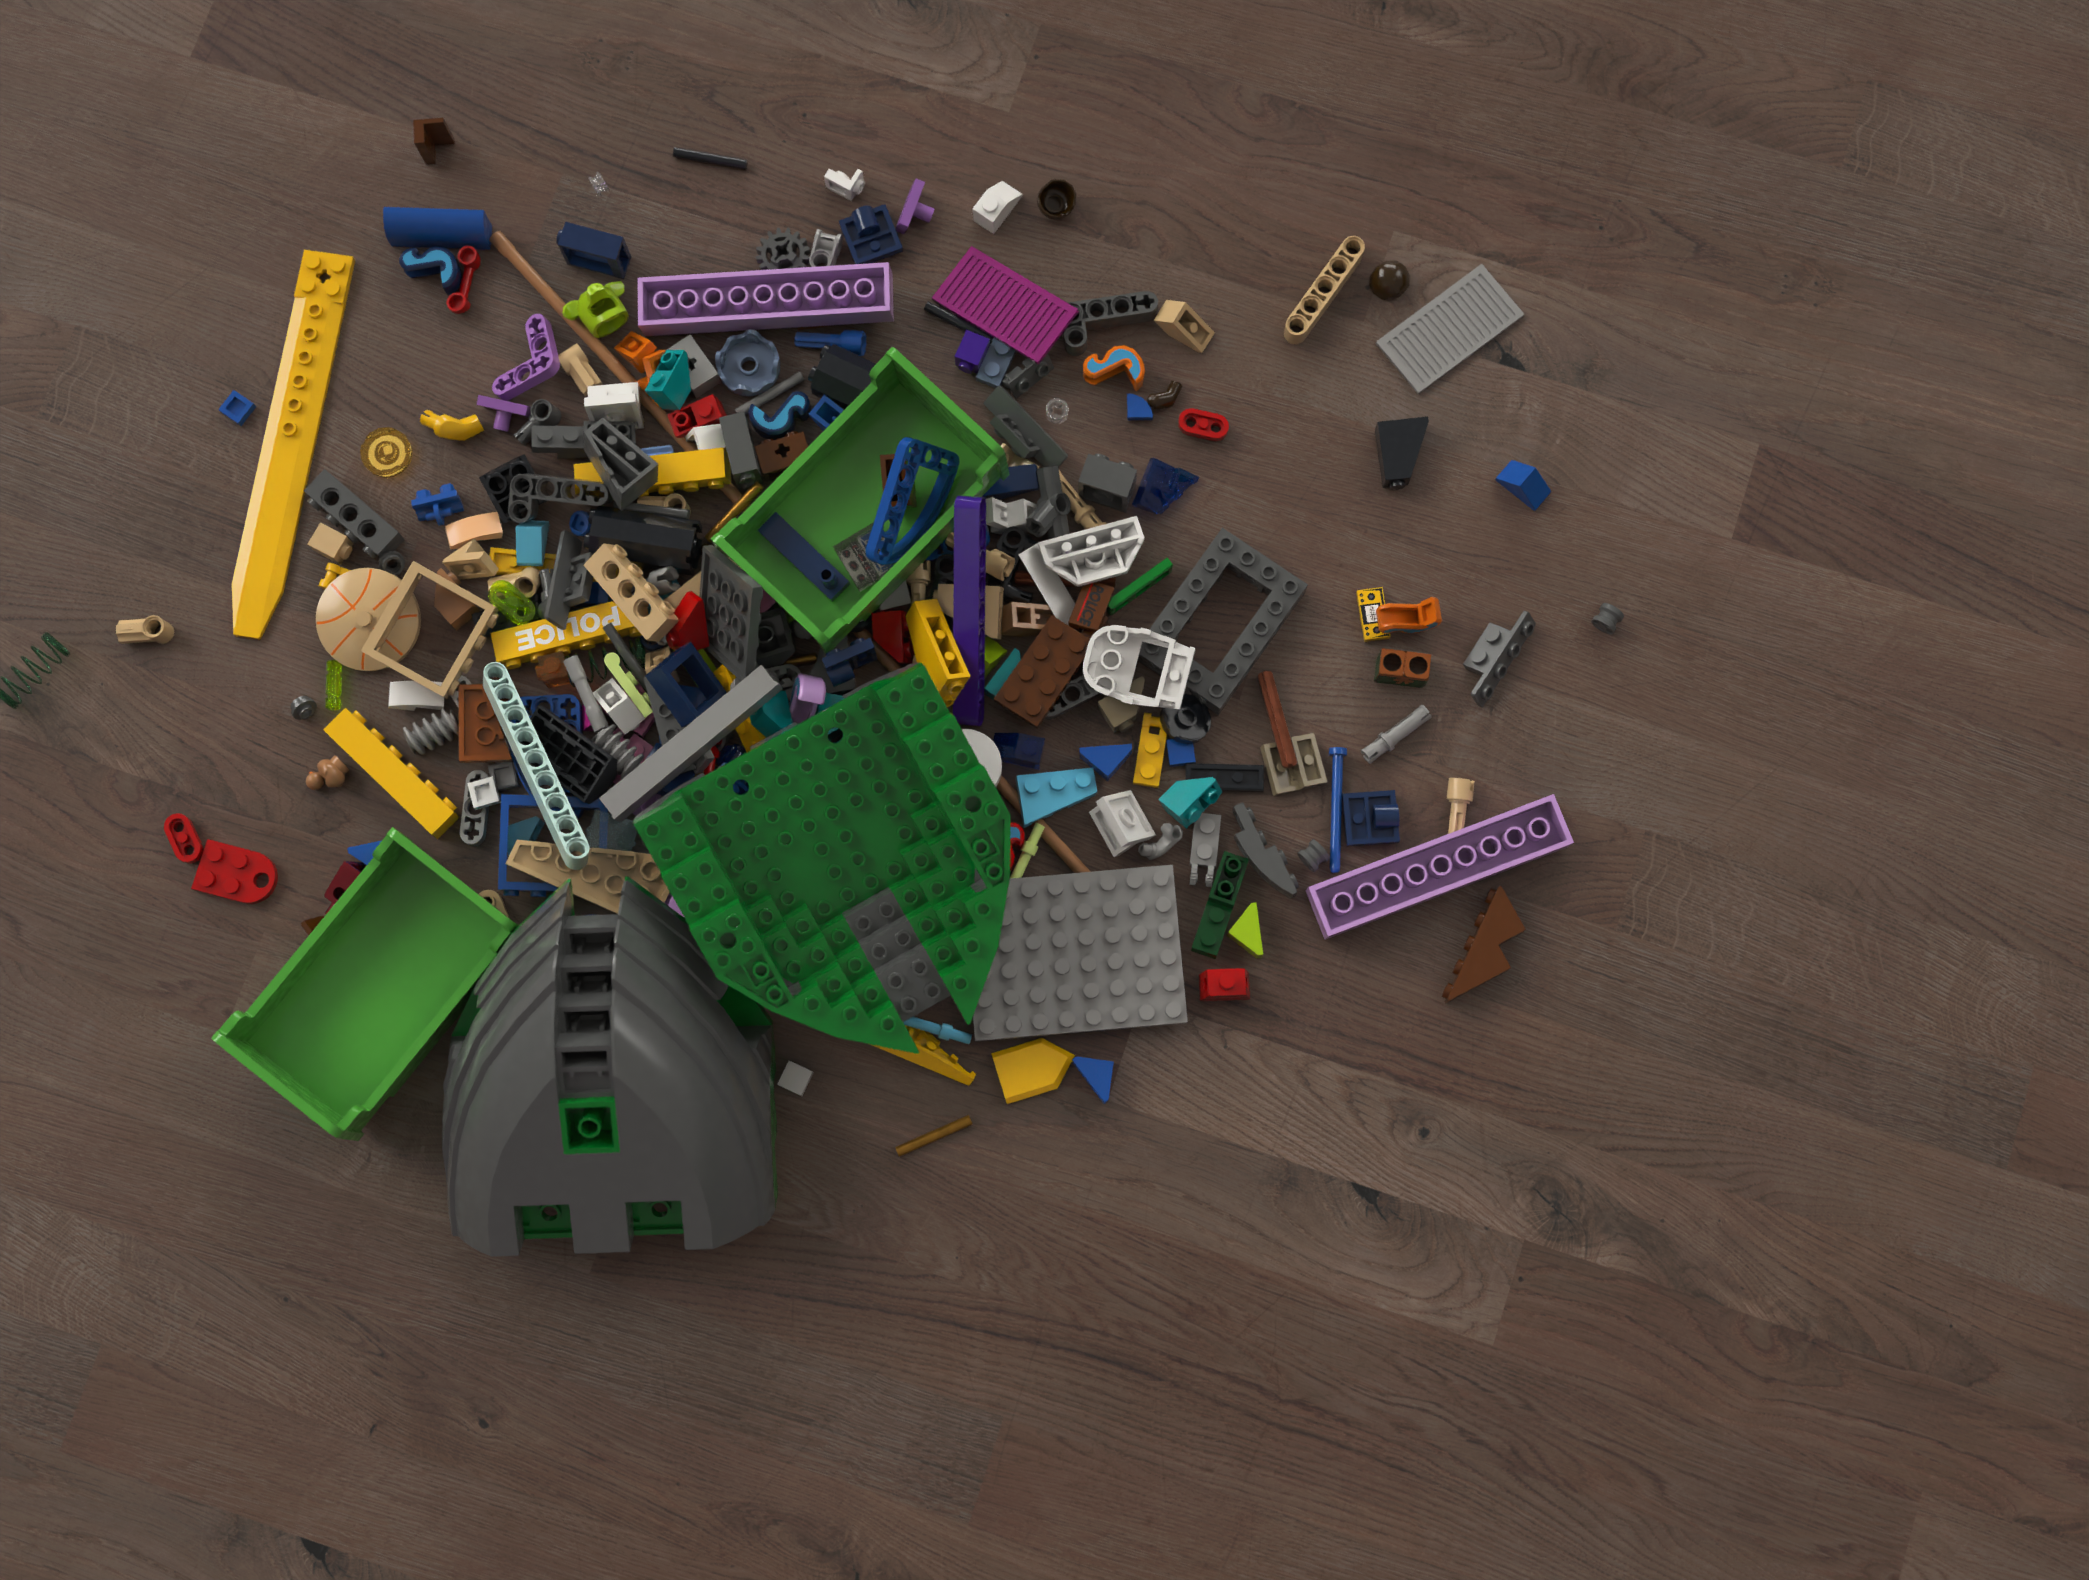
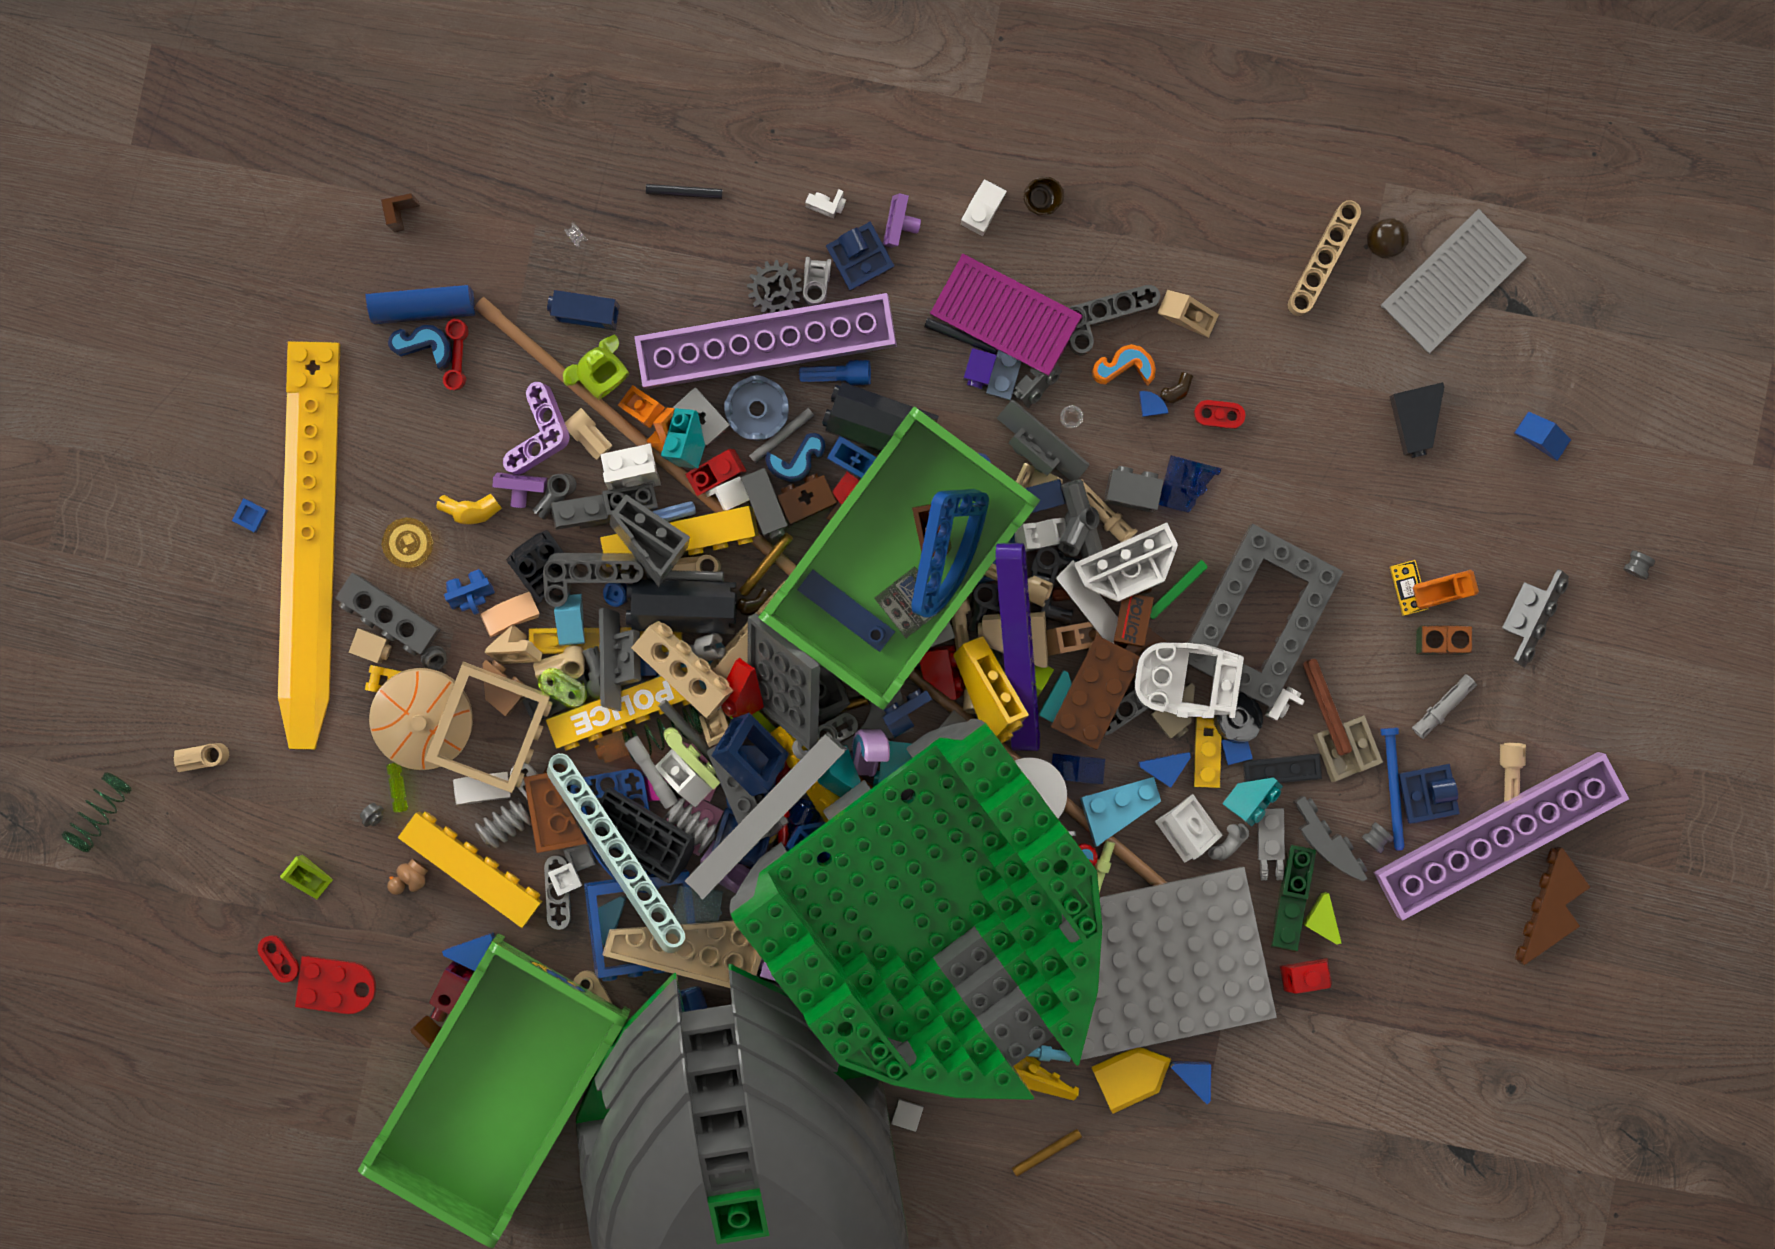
camera: 10 degrees left, 10 degrees up
none -> lime slope [280,855,333,900]
none -> white bracket [1265,687,1305,720]

